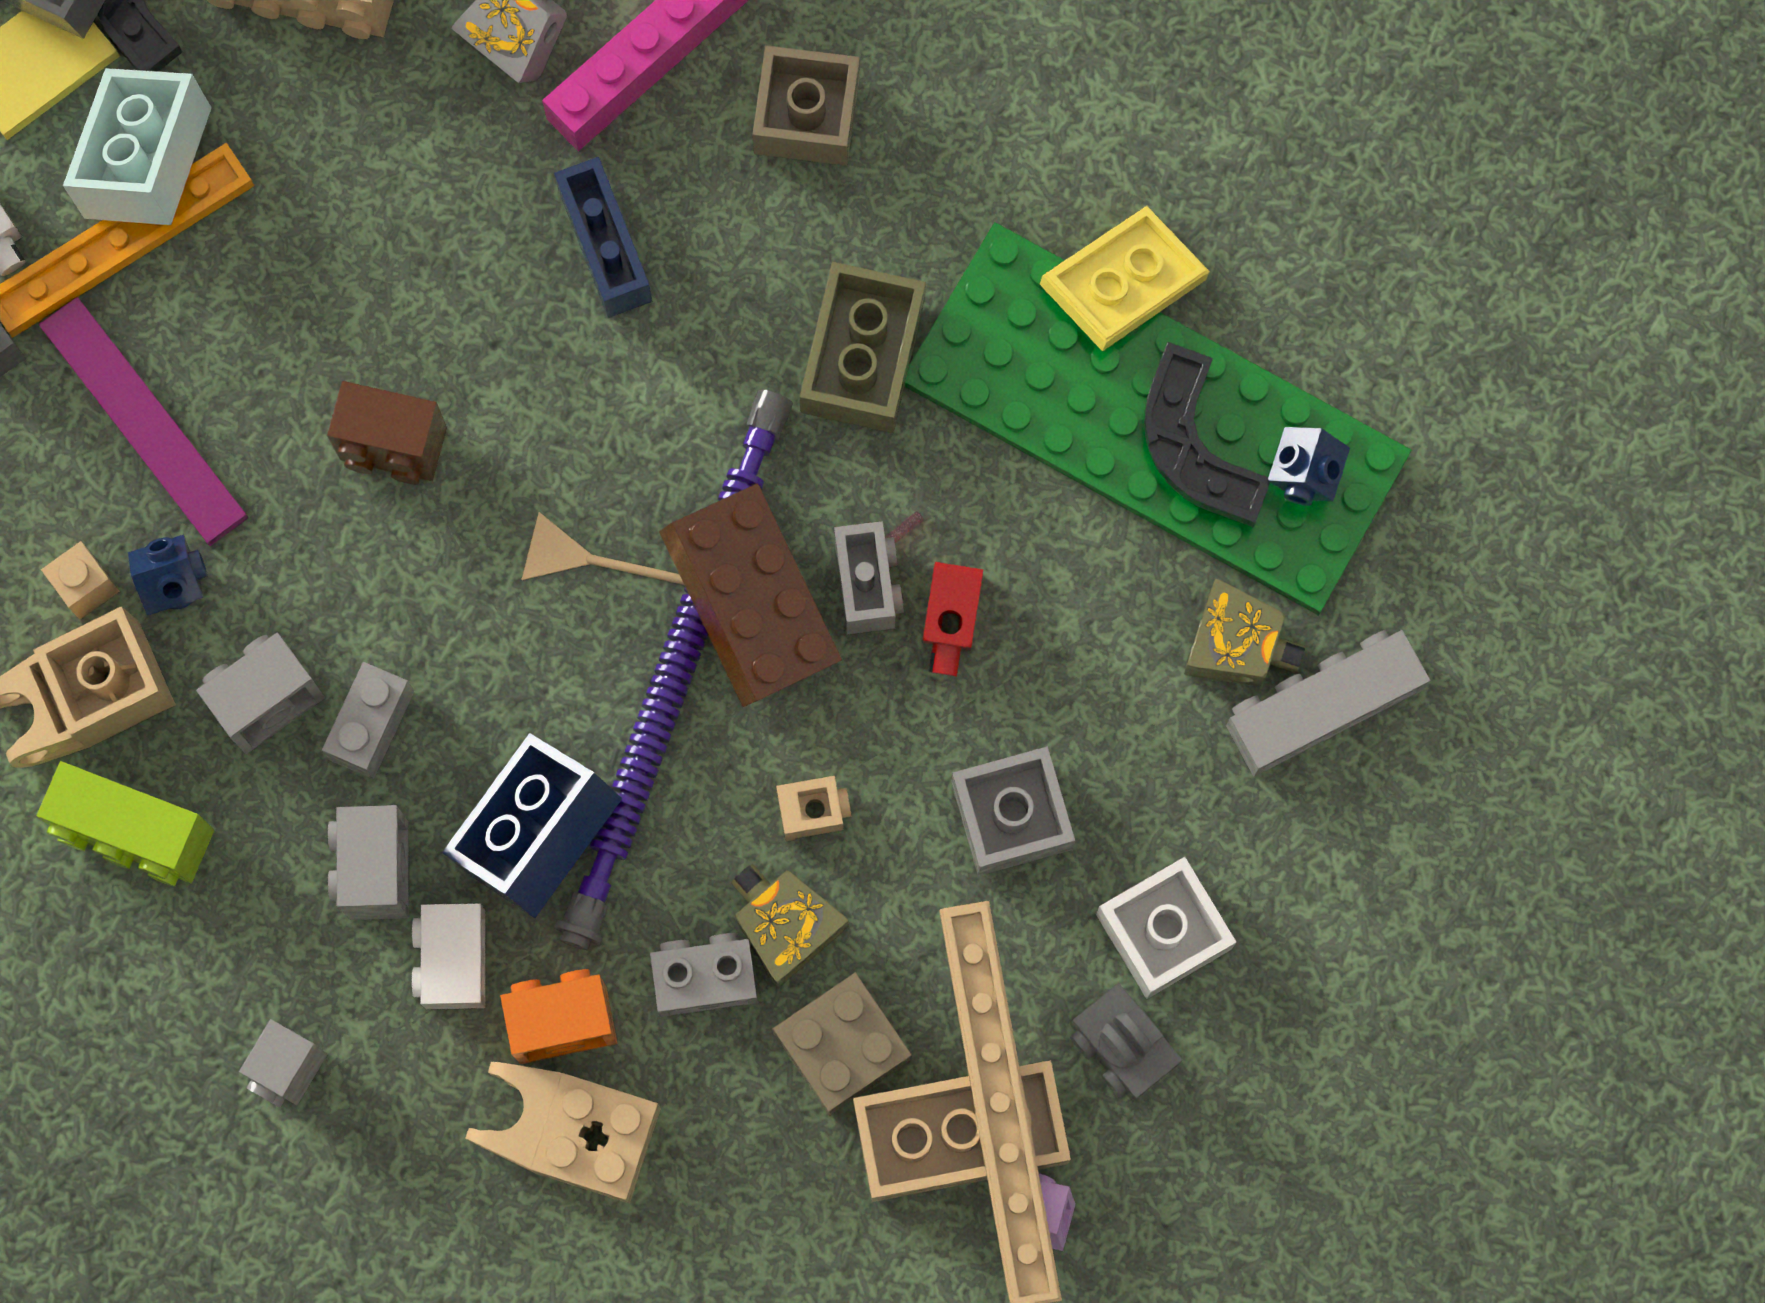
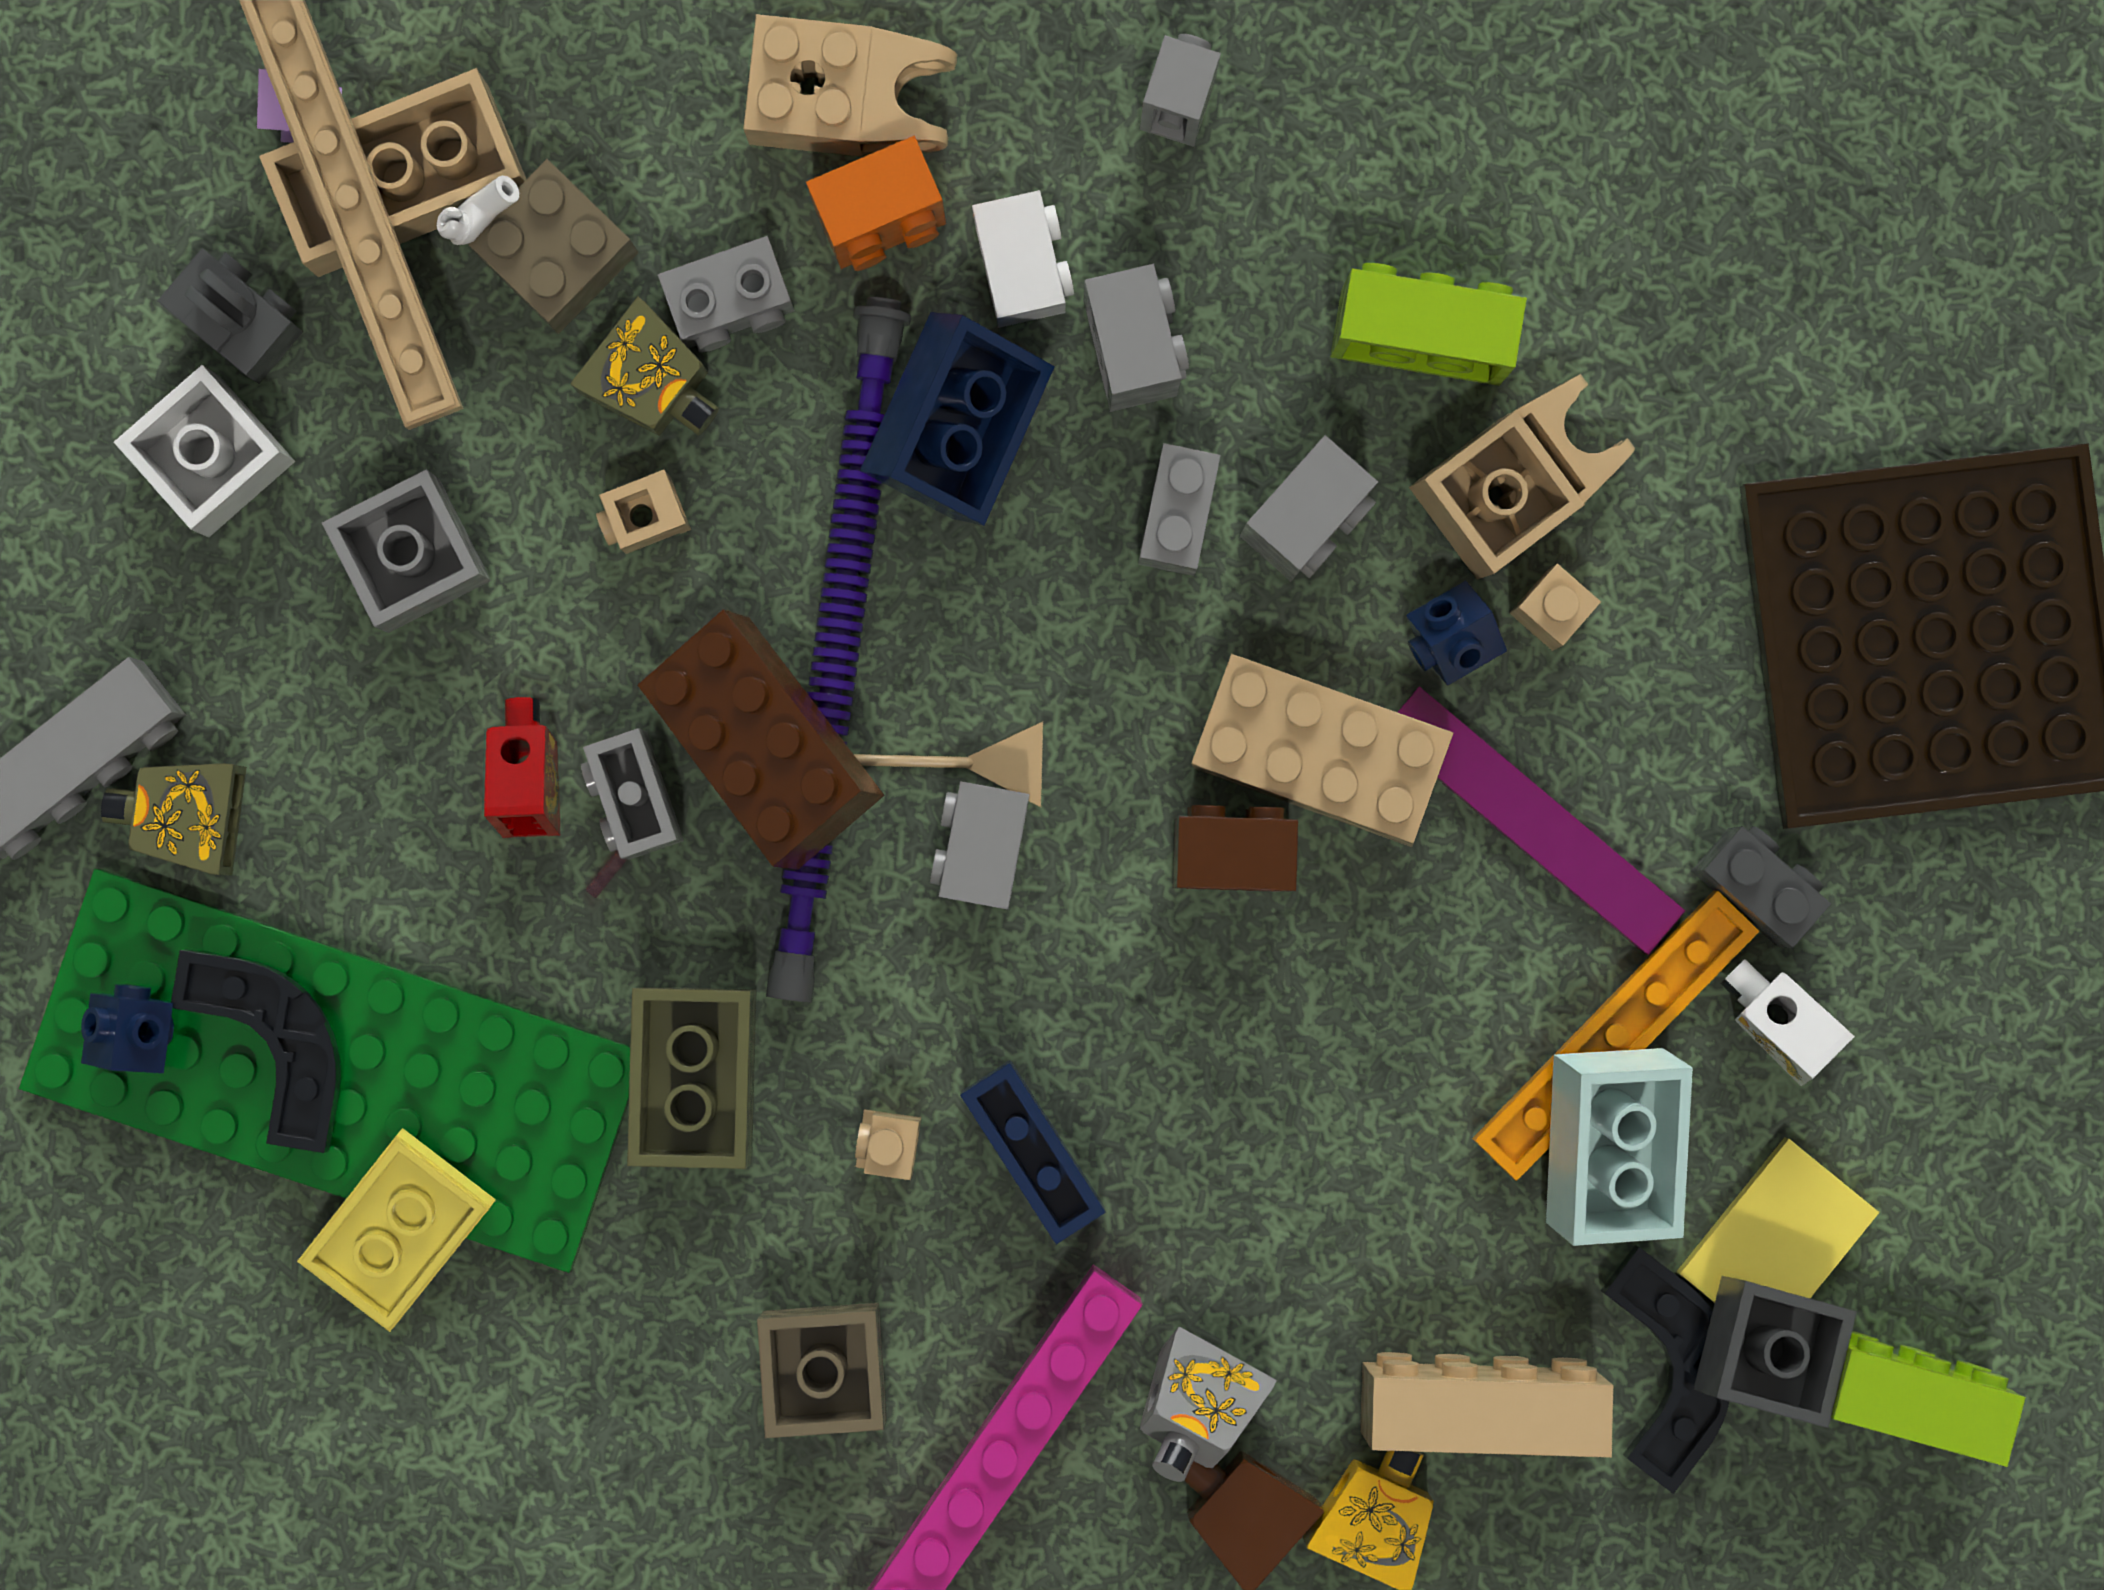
camera: 165 degrees right, 10 degrees up
none -> white arm [437,175,519,245]
none -> tan brick [855,1109,921,1180]
none -> light grey brick [930,781,1030,910]
none -> tan brick [1191,654,1453,847]

